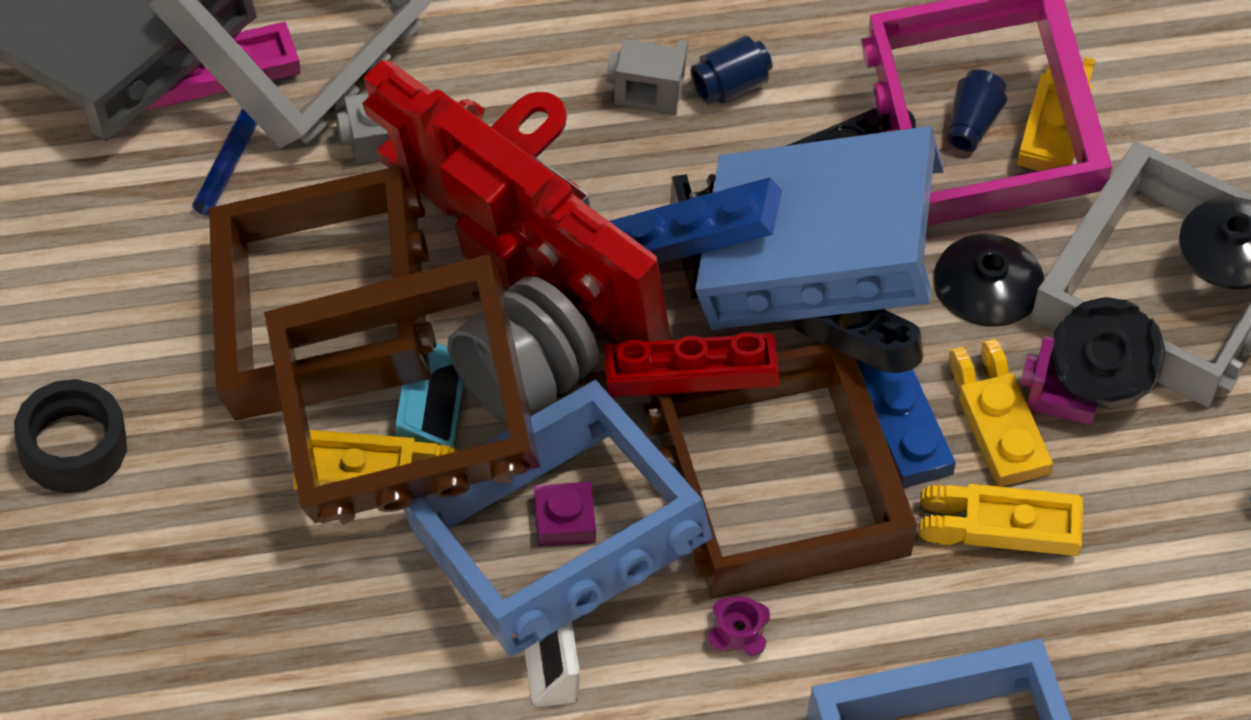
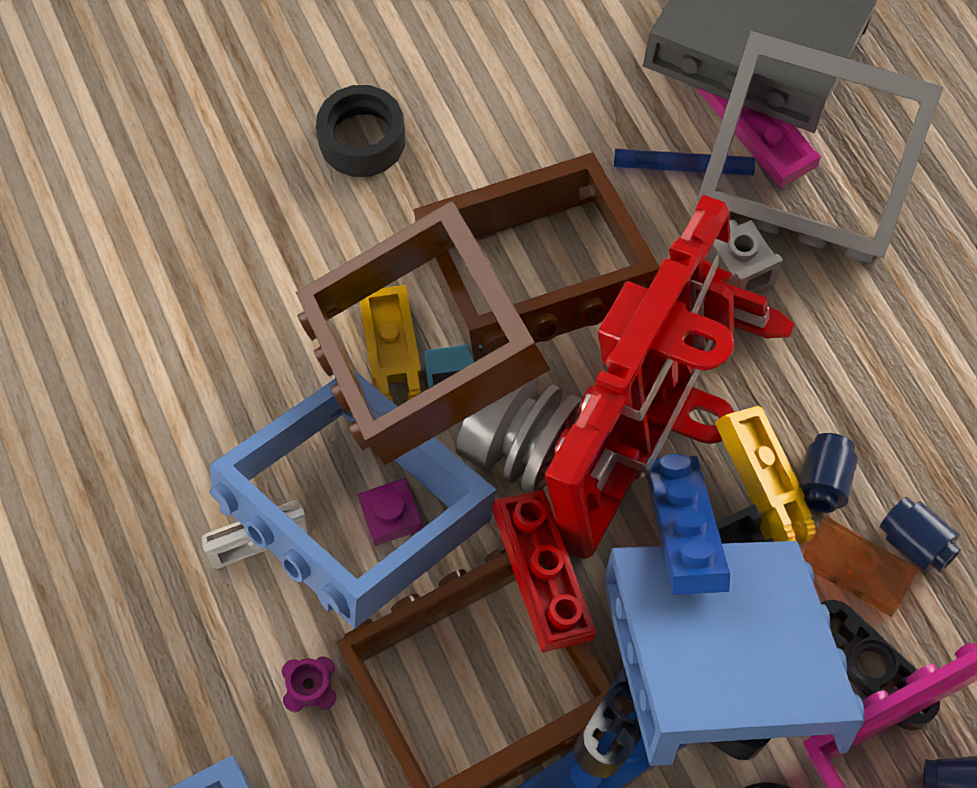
camera: 80 degrees right, 10 degrees up
light grey brick [606,39,688,115] -> none
none -> yellow hinge [714,406,816,545]
none -> dark blue brick [799,433,858,513]
none -> clear orange plate [803,516,919,617]

